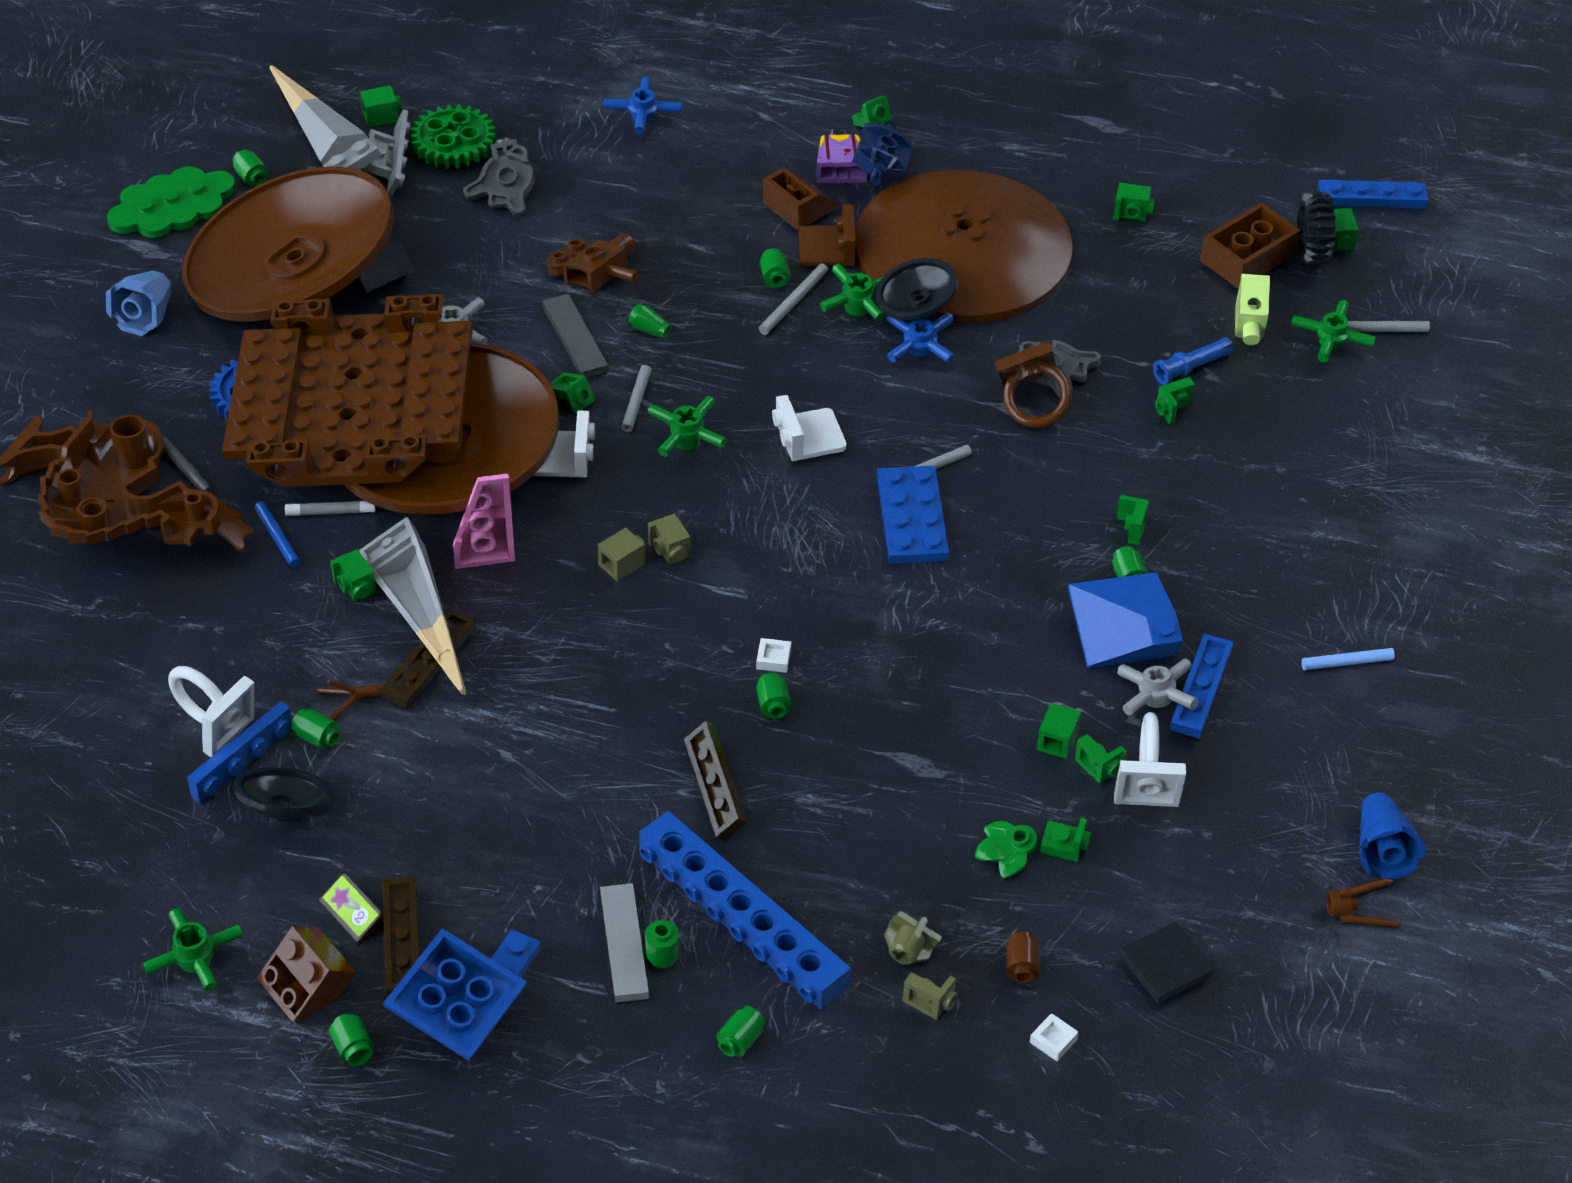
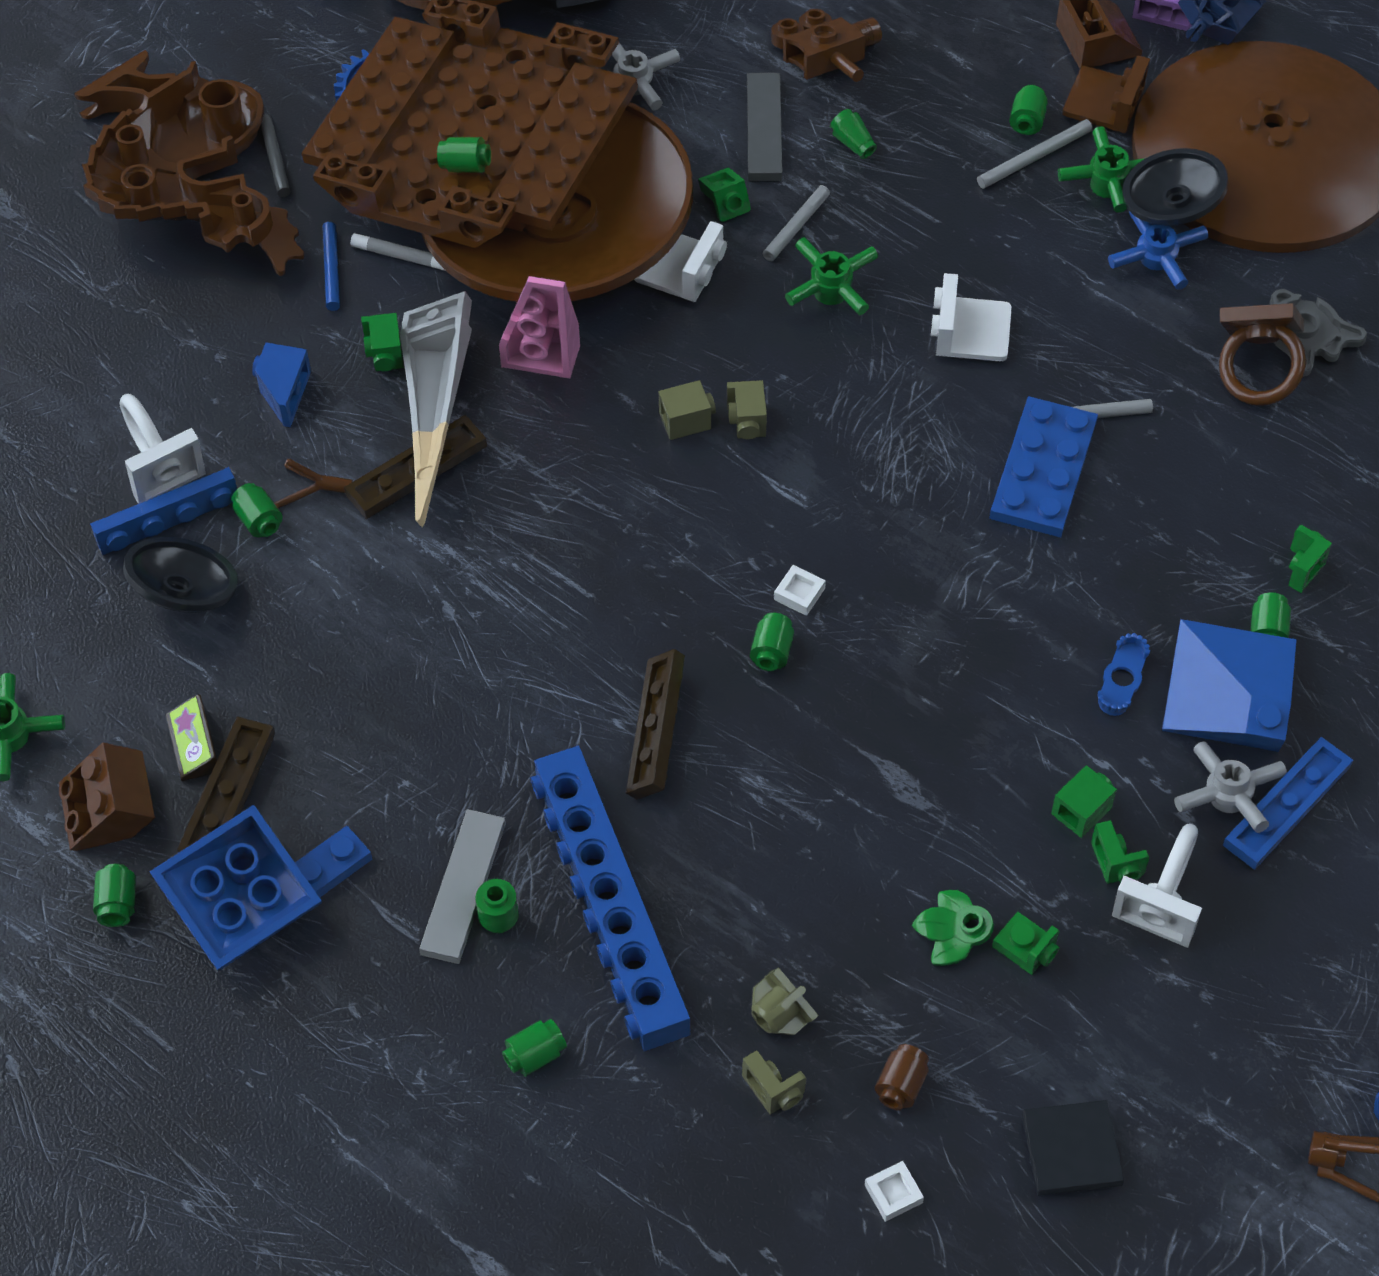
camera: 25 degrees right, 10 degrees up
none -> blue slope [252,342,311,427]
none -> green brick [437,137,491,173]
none -> blue piece [1097,633,1150,716]

